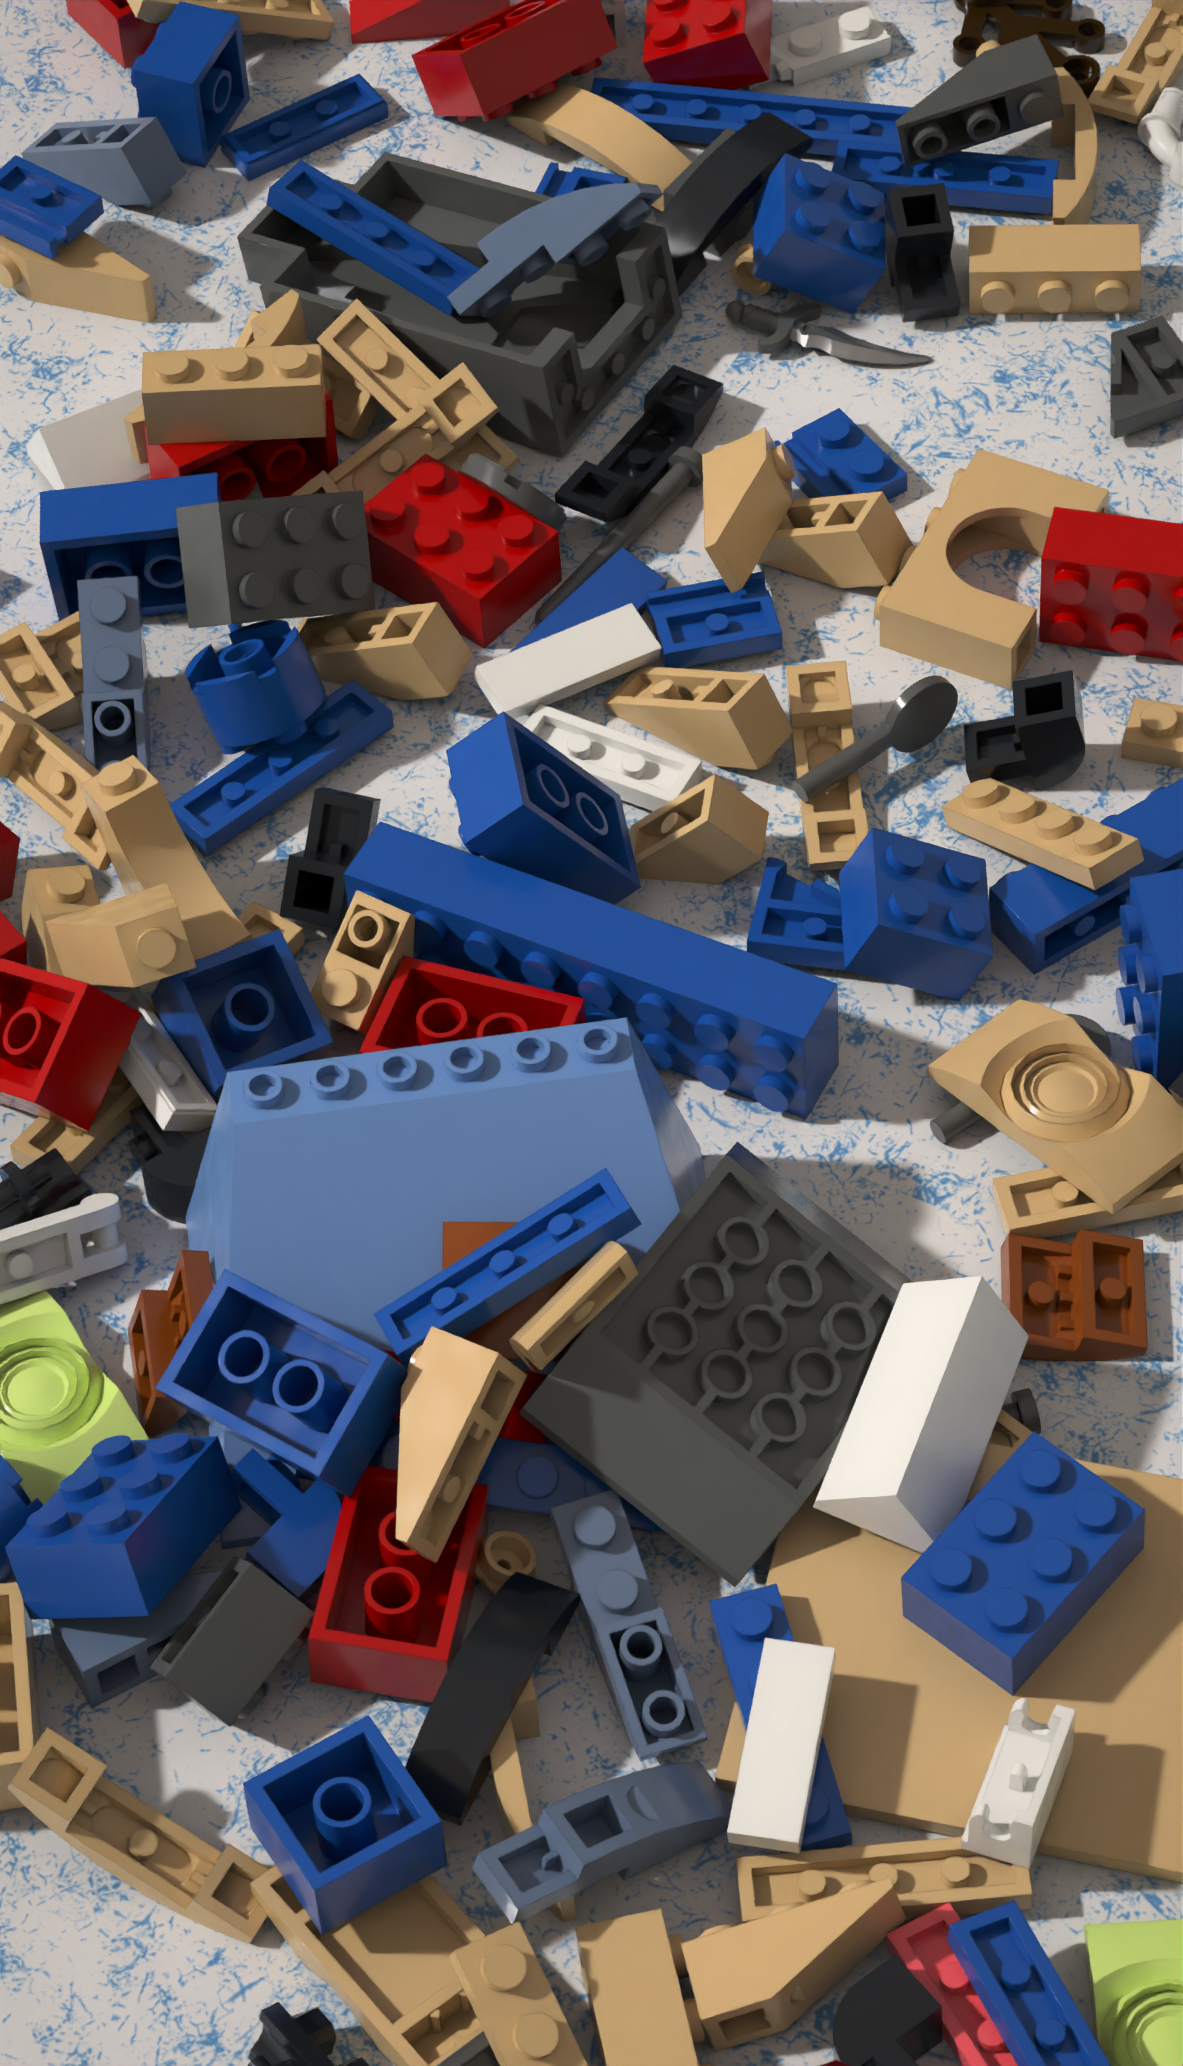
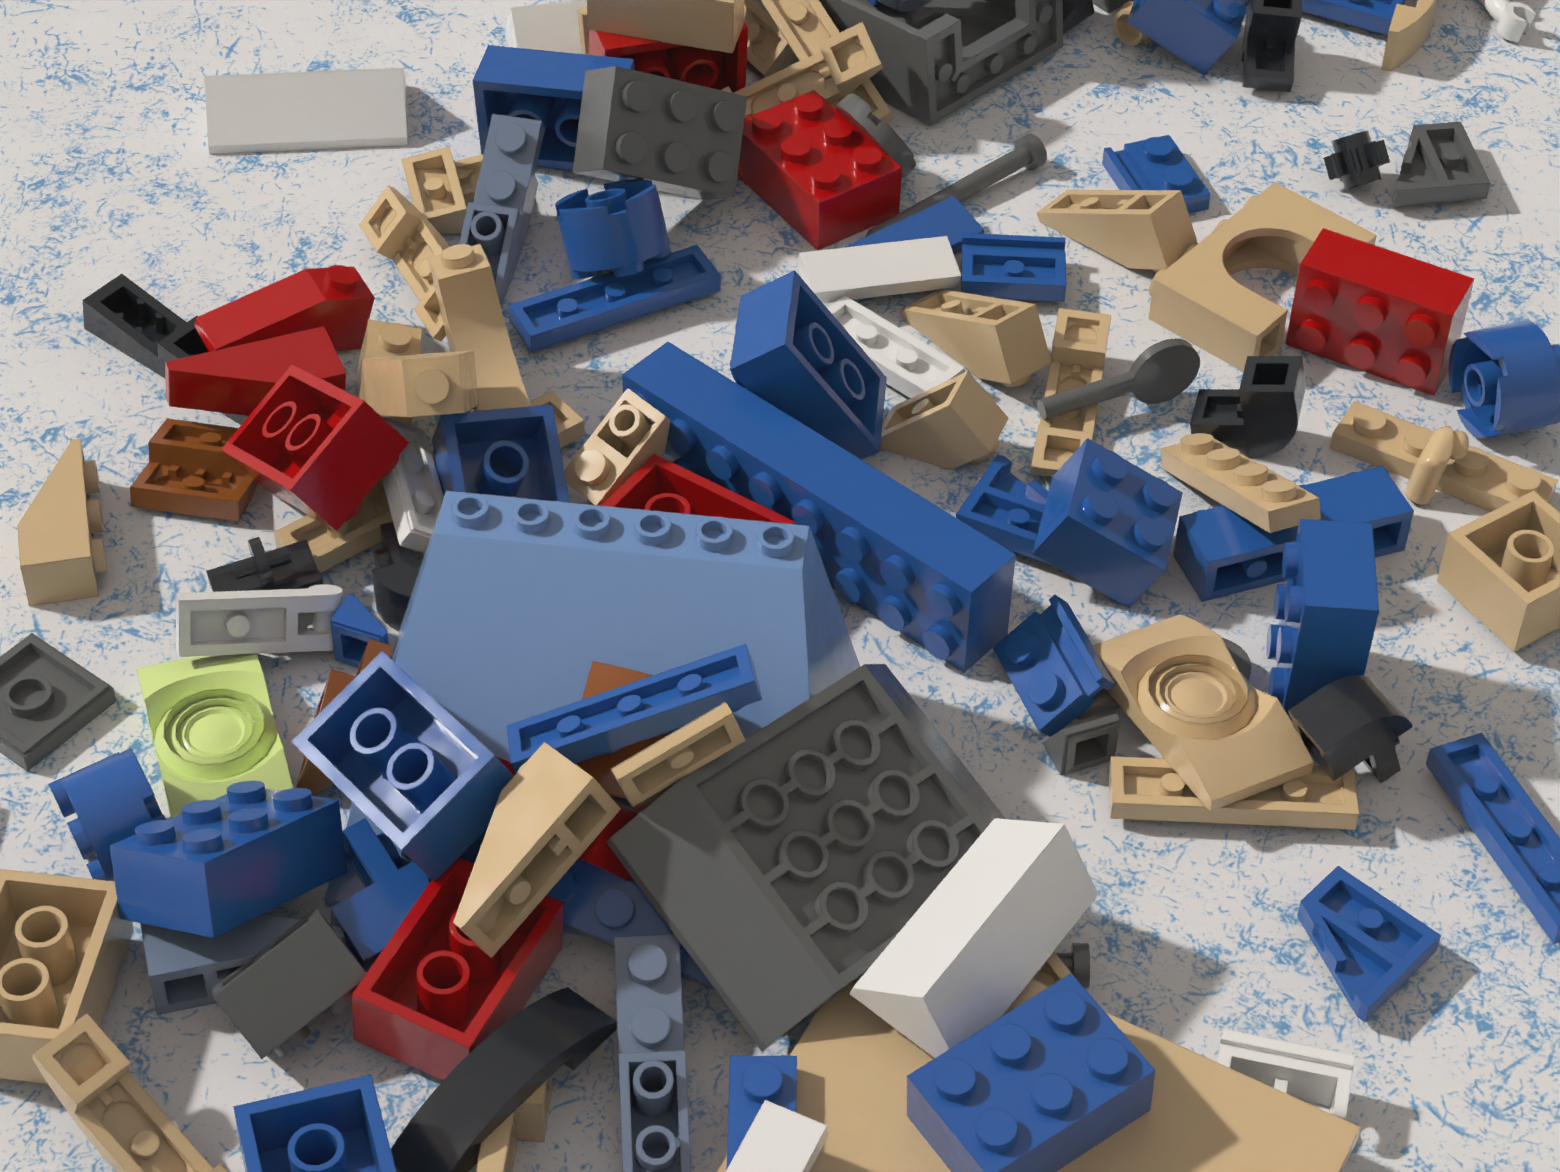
camera: 10 degrees right, 5 degrees down
black brick [279,787,381,929] -> none
tan slope [297,602,473,701] -> none
tan plate [475,1530,537,1594] -> none
black slope [555,364,723,522] -> none
tan slope [702,427,797,594] -> none
piece [725,300,931,365] -> none
tan brick [968,224,1141,314] -> none
dark orange slope [1001,1229,1148,1361] -> none
none -> blue slope [330,594,389,668]
none -> blue plate [993,595,1116,738]
none -> dark grey slope [1044,713,1120,775]
none -> black gear [1323,130,1390,190]

